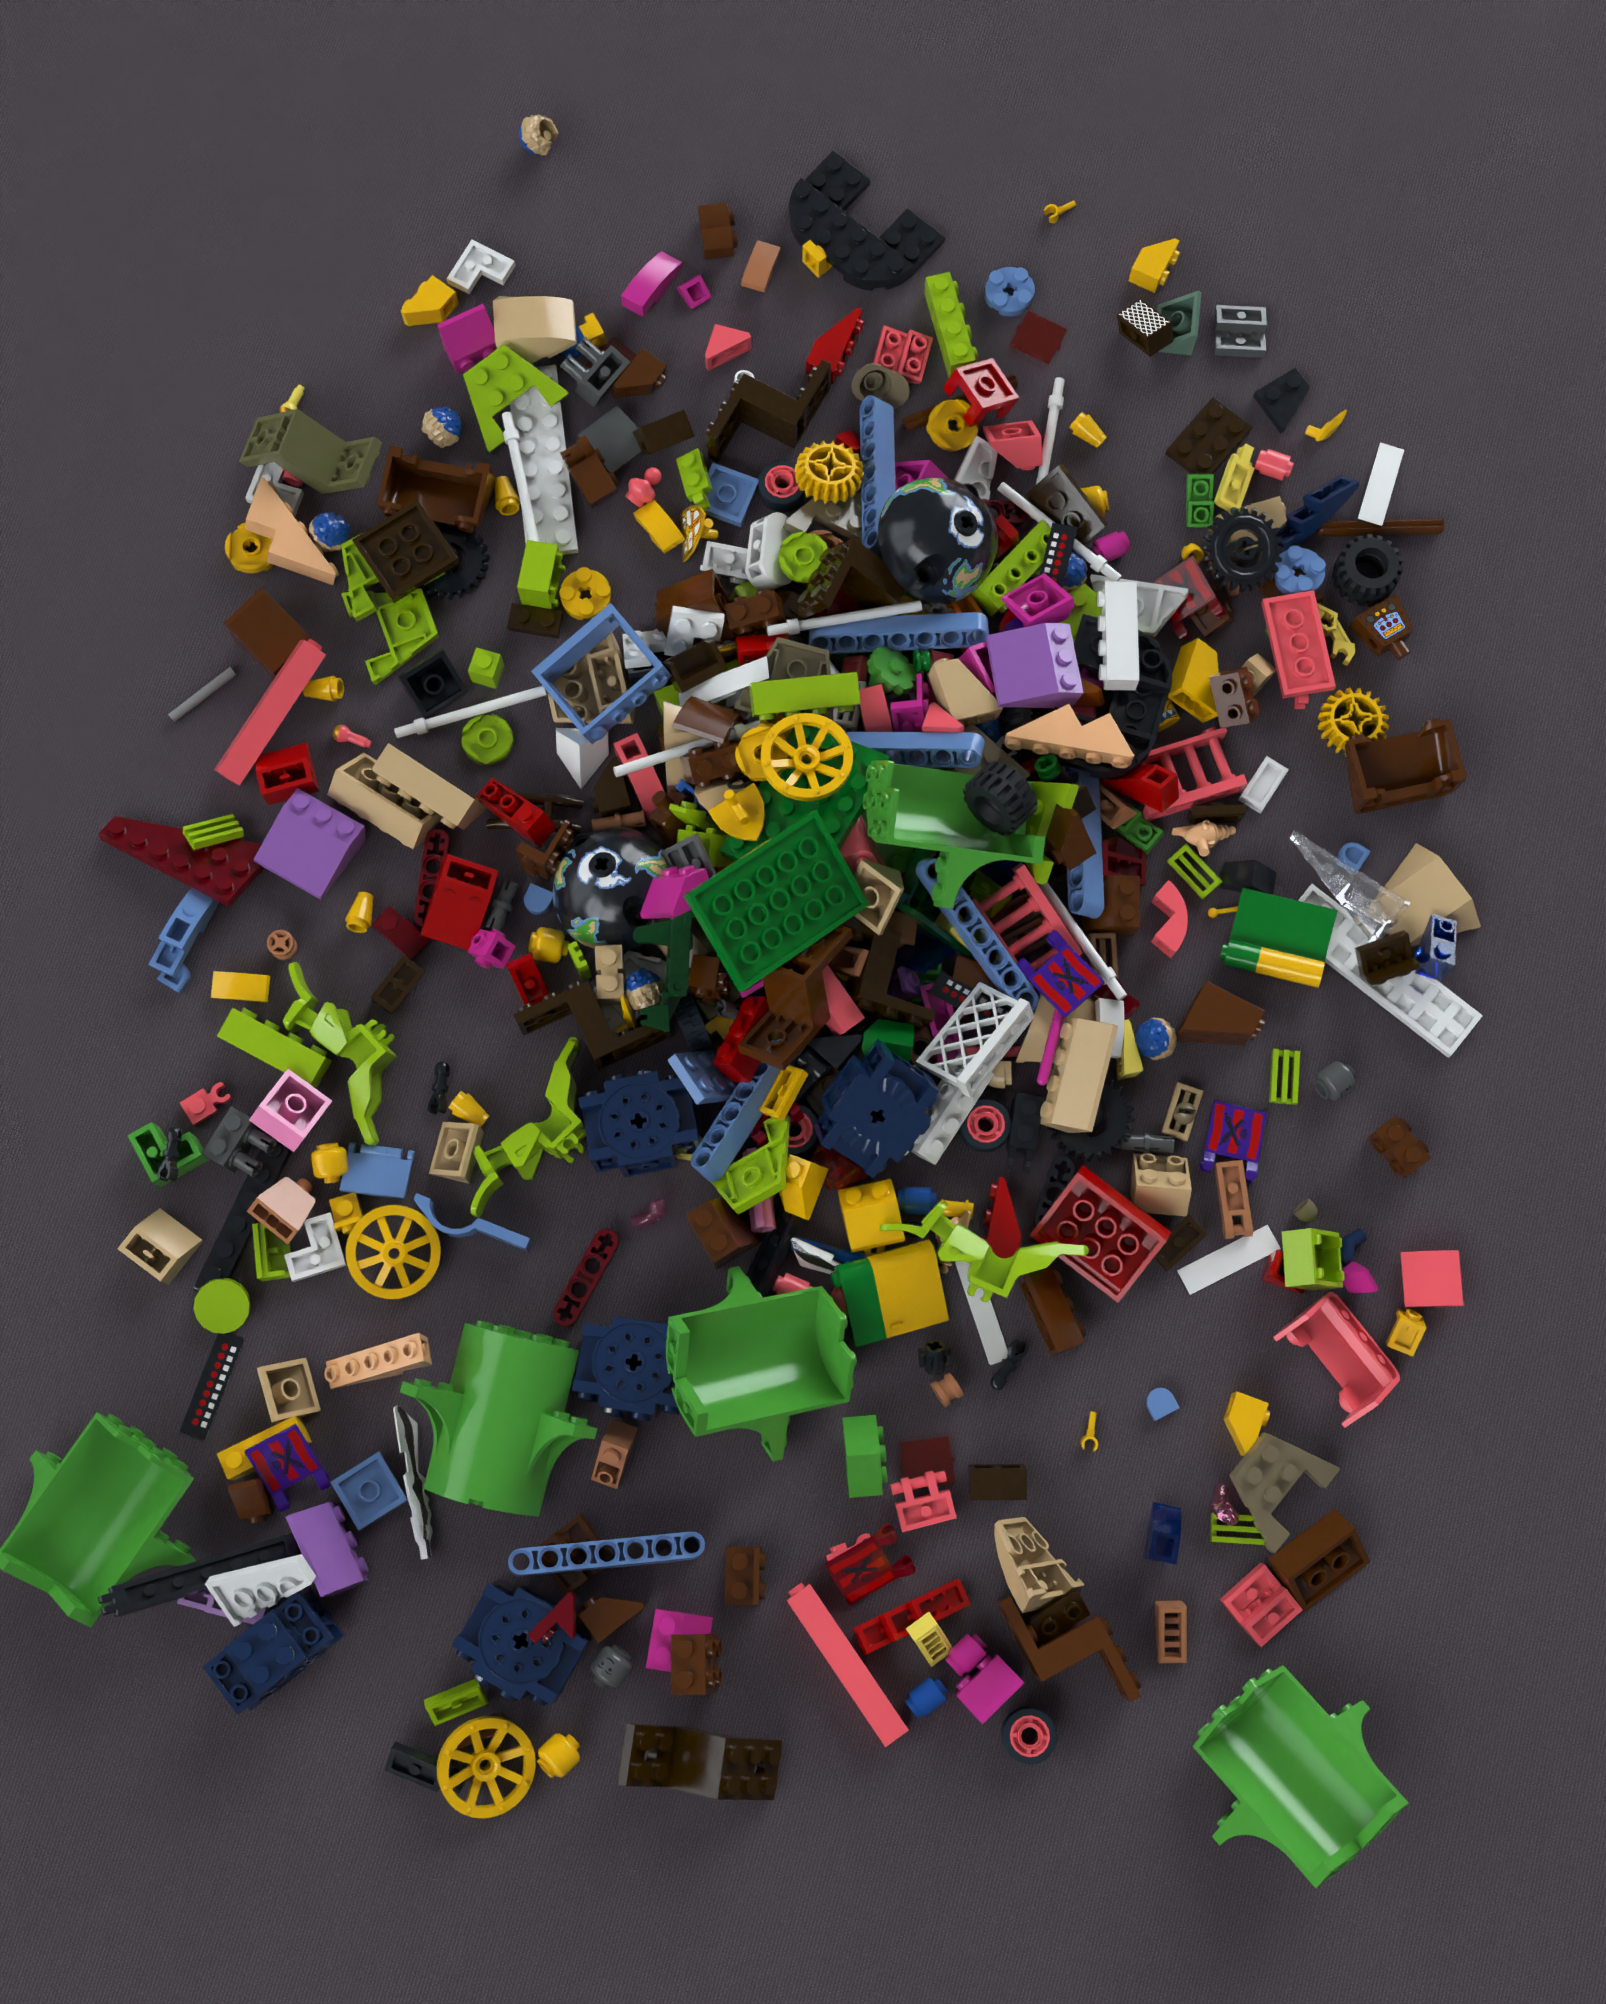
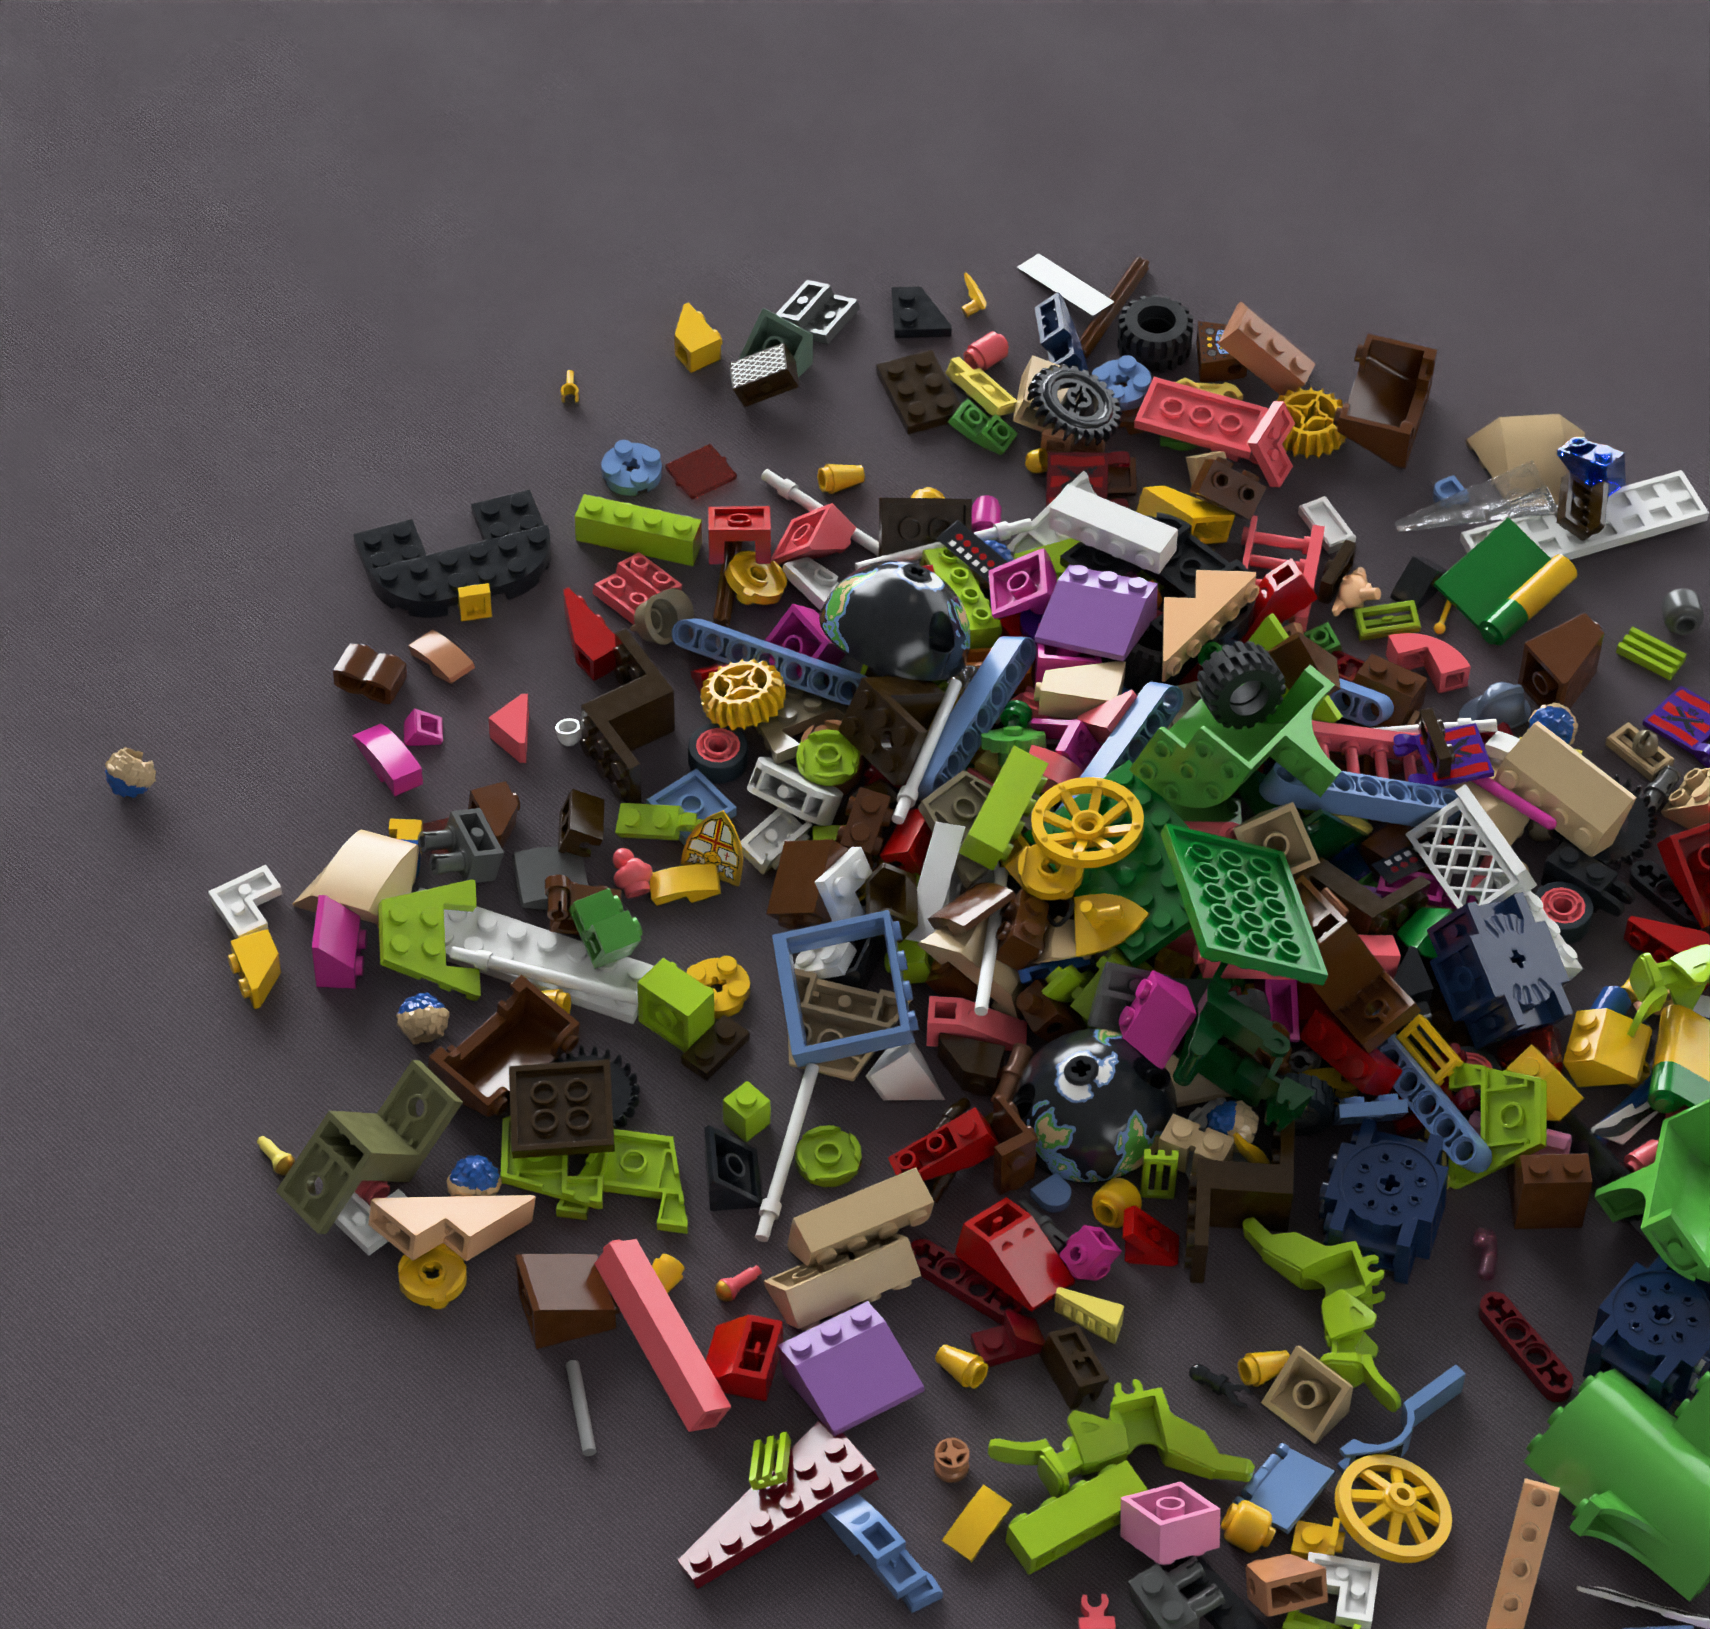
camera: 60 degrees left, 25 degrees down
none -> bright green brick [569,888,642,969]
none -> light yellow slope [1054,1287,1124,1344]
none -> nougat slope [1218,302,1315,396]
none -> coral plate [1247,401,1295,487]
none -> dark brown plate [1418,707,1455,779]
none -> sand blue piece [1459,682,1531,729]

